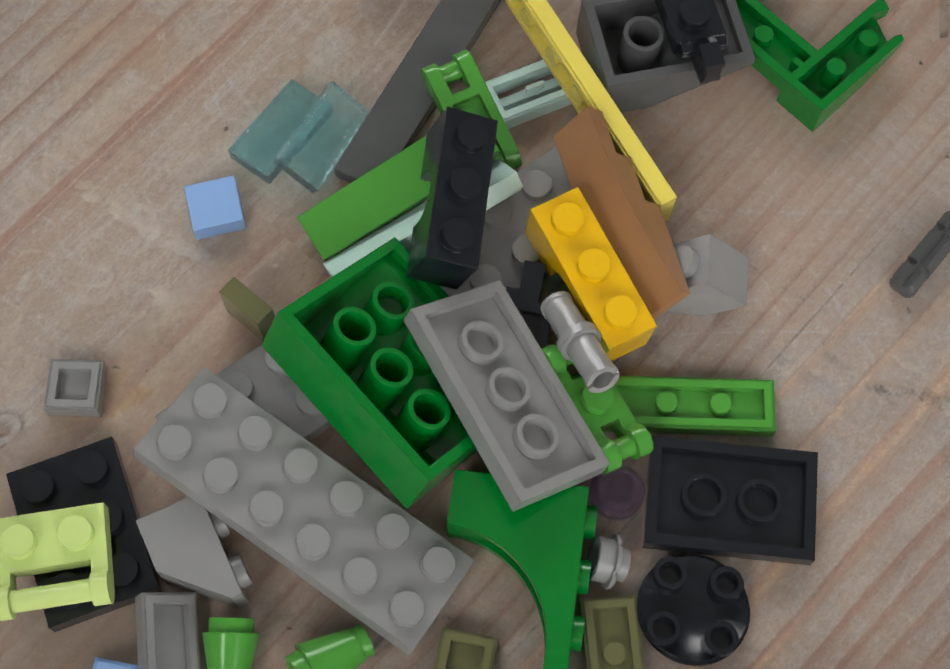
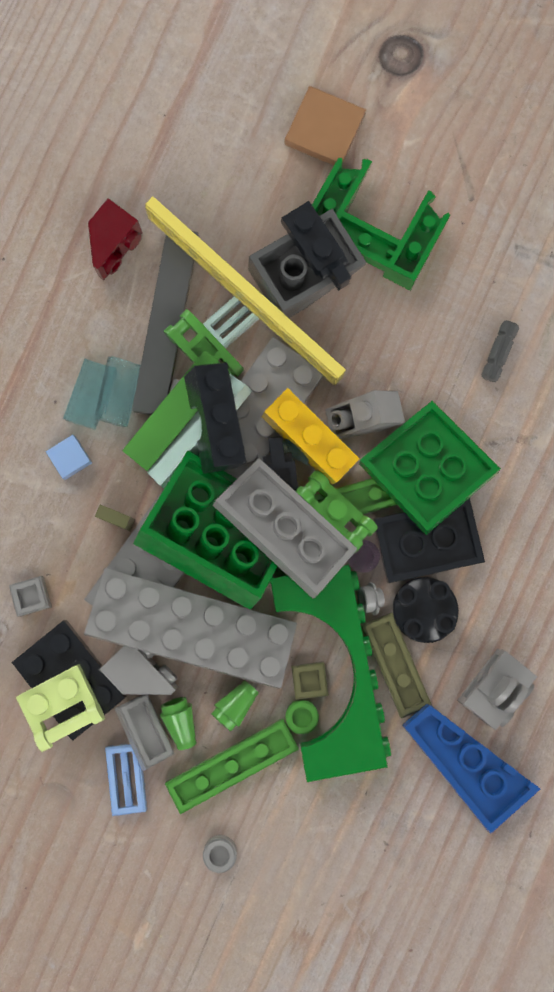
camera: 20 degrees left, 15 degrees up
light grey pin [540,291,620,393] -> none
medium nougat slope [553,106,690,320] -> none
none -> green plate [359,401,501,535]

